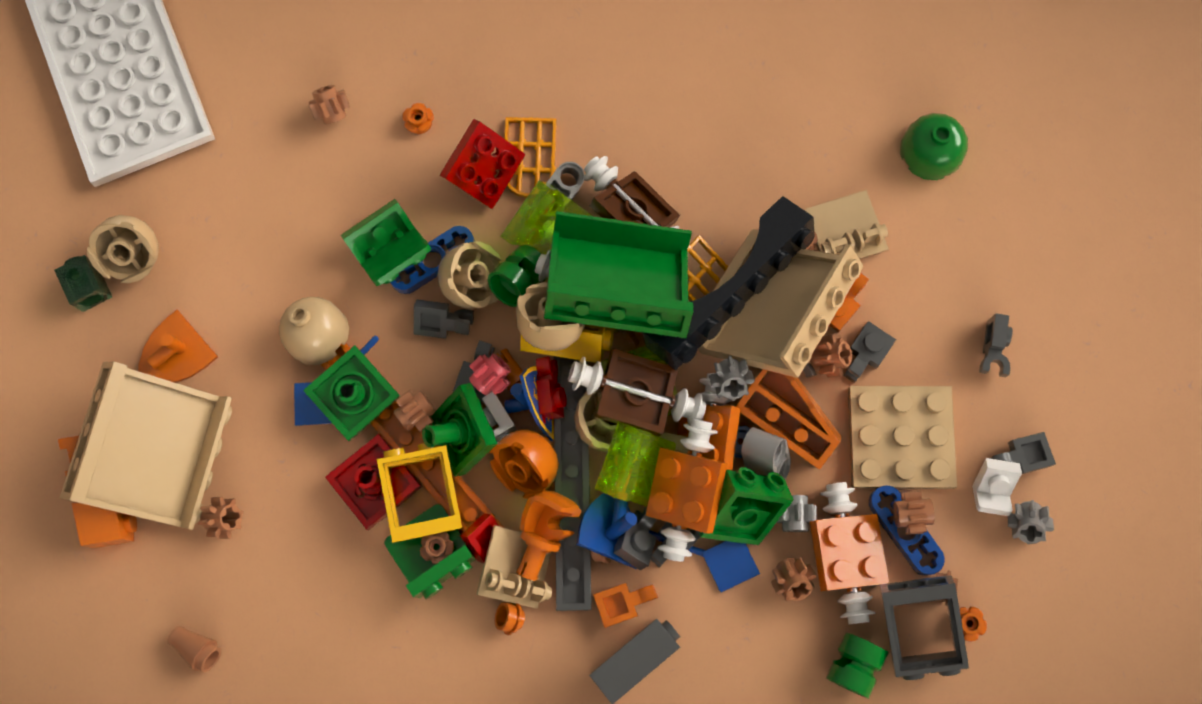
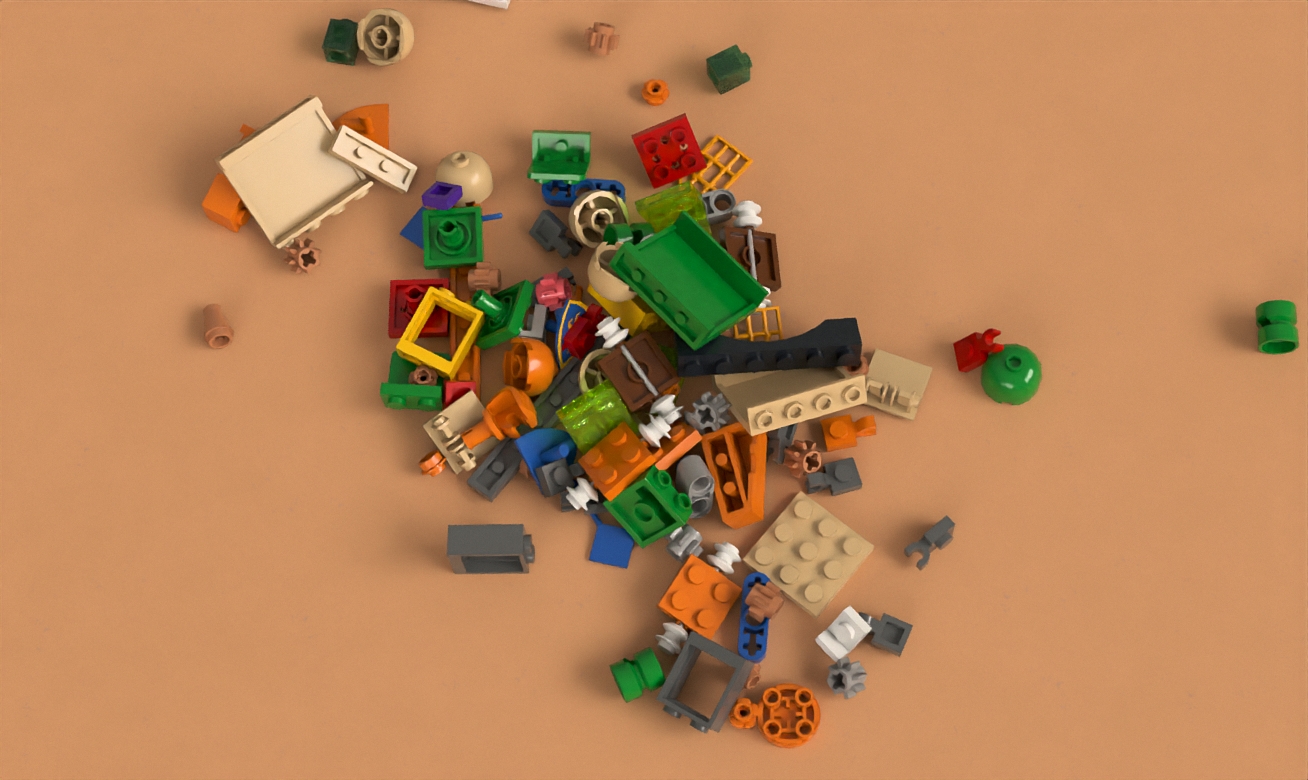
camera: 40 degrees right, 10 degrees down
orange plate [593,583,658,628] -> none
nougat gear [771,557,817,601] -> none
none -> tan plate [328,125,418,194]
none -> dark purple plate [421,181,463,210]
none -> clear green brick [706,44,753,95]
none -> orange tile [756,683,821,749]
none -> red plate [953,328,1004,373]

